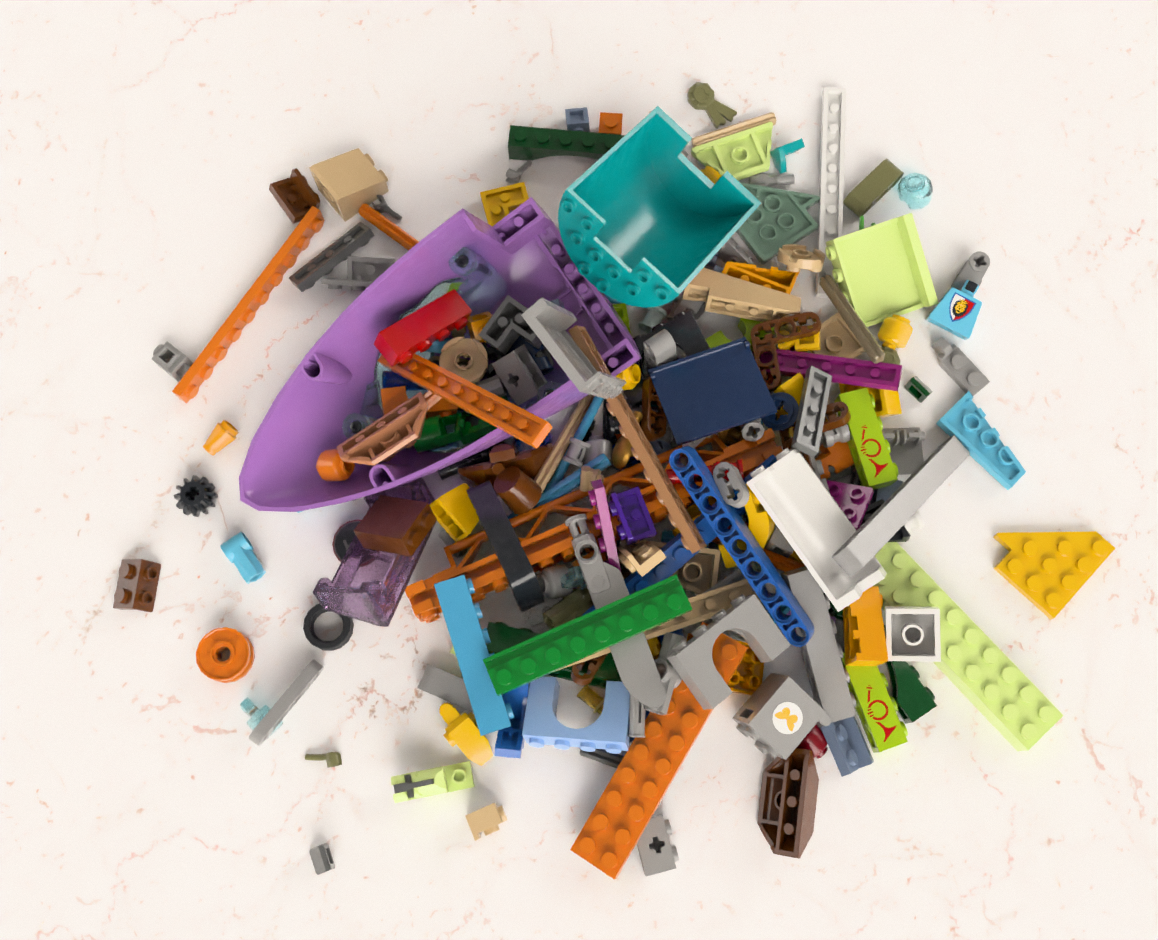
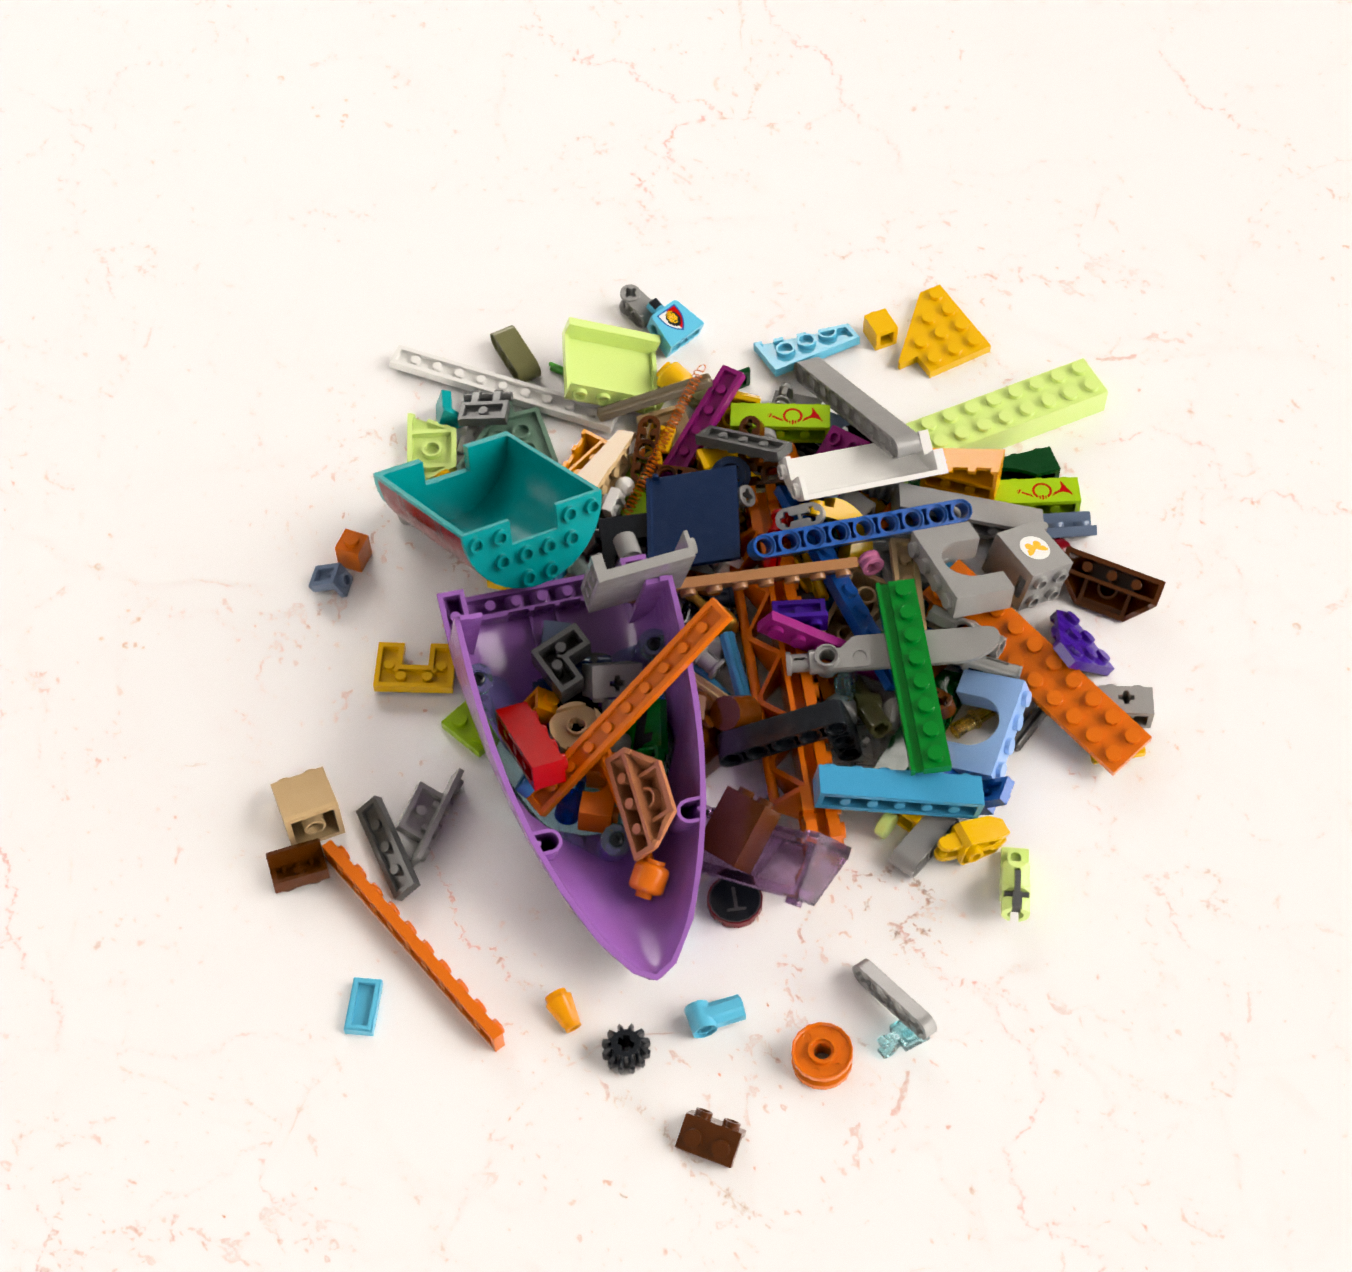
camera: 70 degrees left, 20 degrees down
light grey window [151,341,193,382] -> none
black tyre [303,602,354,651] -> none
olive hand [305,752,342,768] -> none
slope [309,843,335,875] -> none
orange axle [358,204,419,251] -> none
dark grey hand [371,195,402,221] -> none
yellow torso [429,483,479,542] -> none
tan brick [465,802,508,841] -> none
light grey hand [505,160,533,184] -> none
dark green arch [508,125,625,161] -> none
tan plate [579,466,604,492] -> none
tan bracket [617,541,666,577] -> none
olive piece [687,82,737,129] -> none
tan axle [691,112,777,147] -> none
tan plate [777,244,825,273] -> none
white brick [885,606,941,662] -> none
clear light blue hair [897,172,933,209] -> none
light grey hinge [932,337,990,396] -> none
none -> medium azure tile [344,977,383,1036]
none -> dark grey plate [457,390,513,426]
none -> white plate [601,476,635,518]
none -> orange piece [622,364,706,515]
none -> bright pink bush [858,550,884,576]
none -> yellow brick [863,308,898,351]
none -> dark purple plate [1050,610,1115,676]

